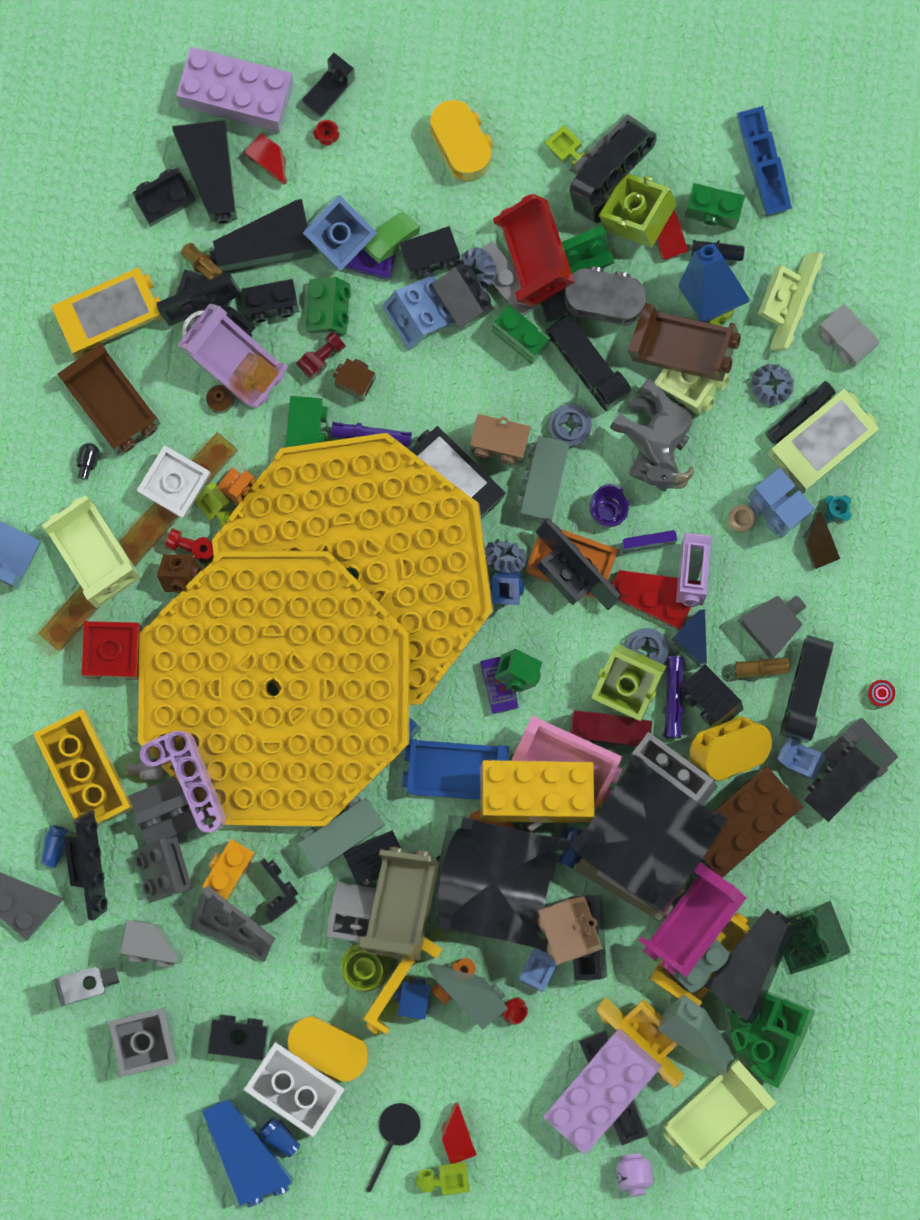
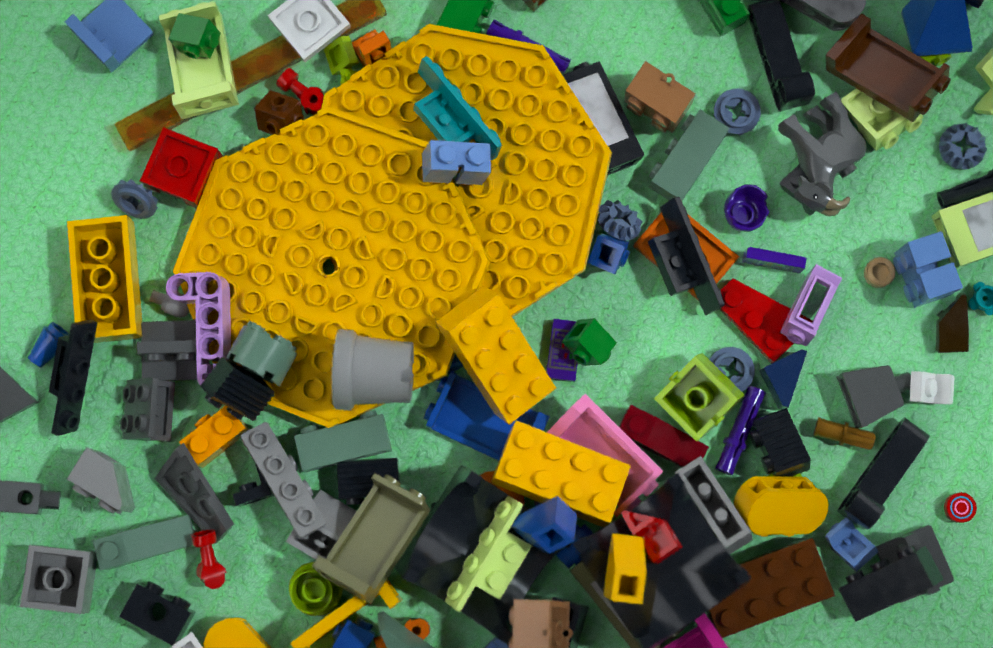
camera: 25 degrees right, 0 degrees up
none -> sand green slope [93,515,194,570]
none -> sand blue gear [111,179,158,219]
none -> green brick [168,13,221,59]
none -> red leg [191,529,227,589]
none -> black brick [200,357,275,421]
none -> sand green brick [226,321,297,387]
none -> light grey bracket [241,422,326,538]
none -> light grey piece [332,329,414,410]
none -> teal bracket [413,56,502,160]
none -> medium blue piece [422,140,491,185]
none -> yellow brick [435,286,556,425]
none -> yellowish green bracket [445,495,532,612]
none -> blue slope [511,496,577,553]
none -> yellow slope [603,533,646,604]
none -> red slope [621,510,682,564]
none -> white bracket [910,371,954,405]

